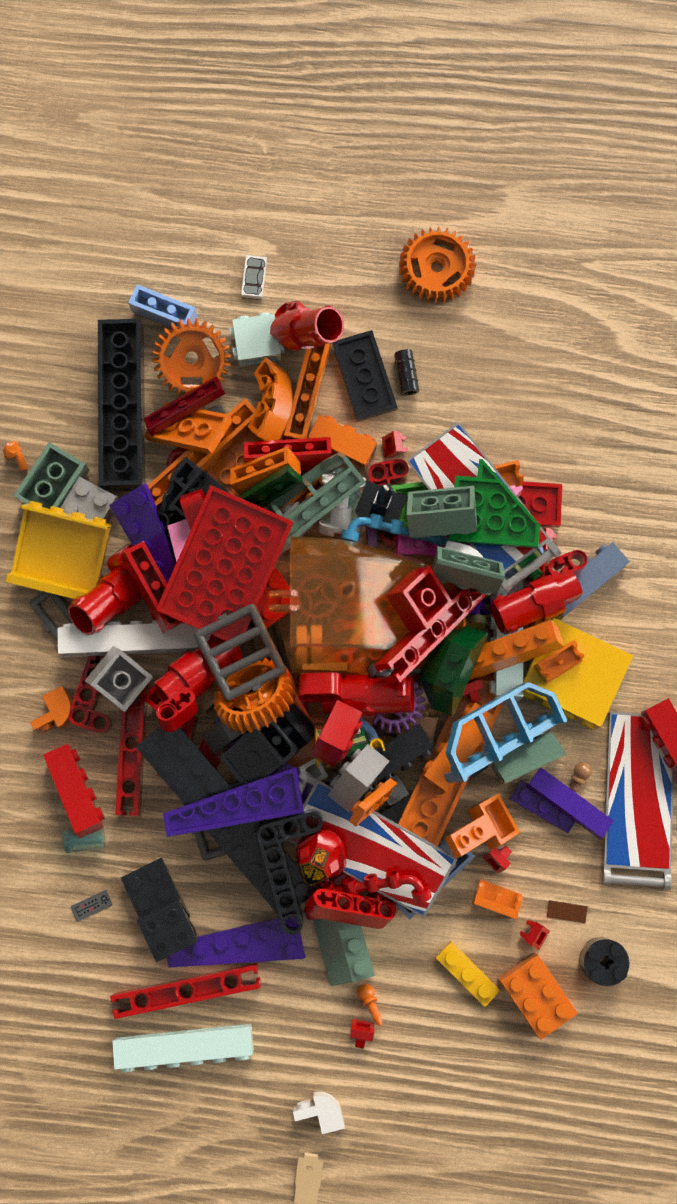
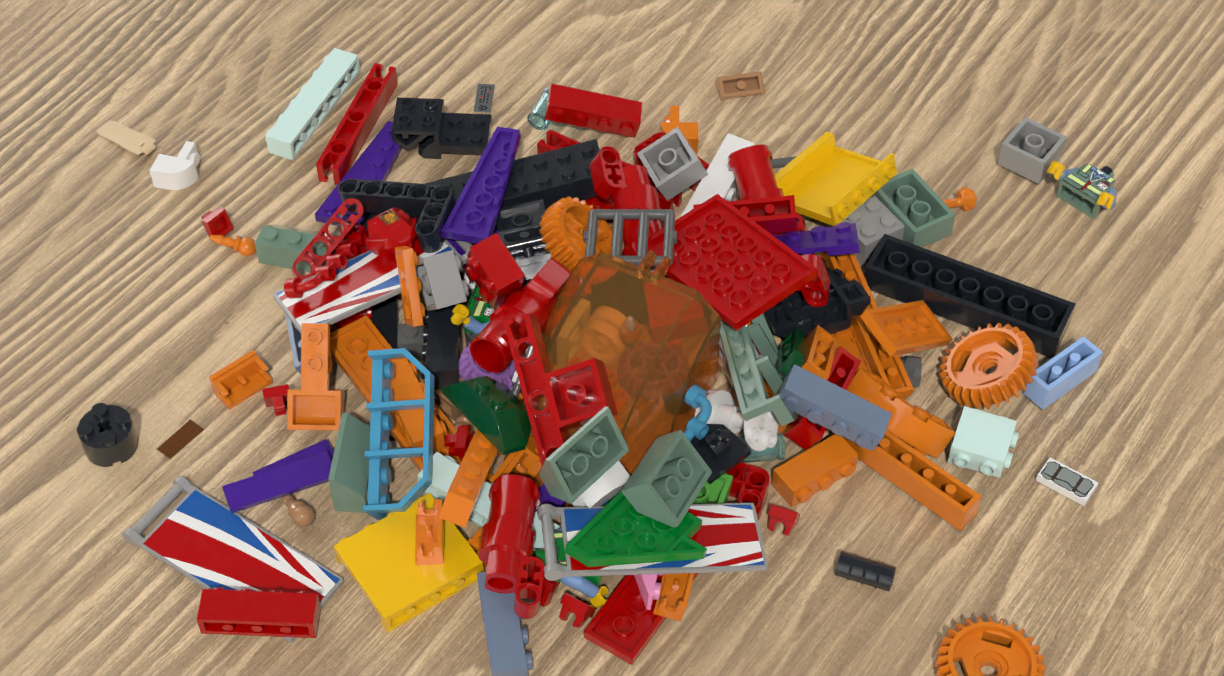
camera: 120 degrees right, 30 degrees down
dark red tile [144,376,226,436] -> none
red piece [270,301,344,351] -> none
black plate [332,330,398,422] -> none
yellow plate [436,941,501,1007] -> none
orange brick [498,952,578,1040] -> none
red tile [520,920,550,950] -> none
none -> sand blue brick [778,364,892,451]

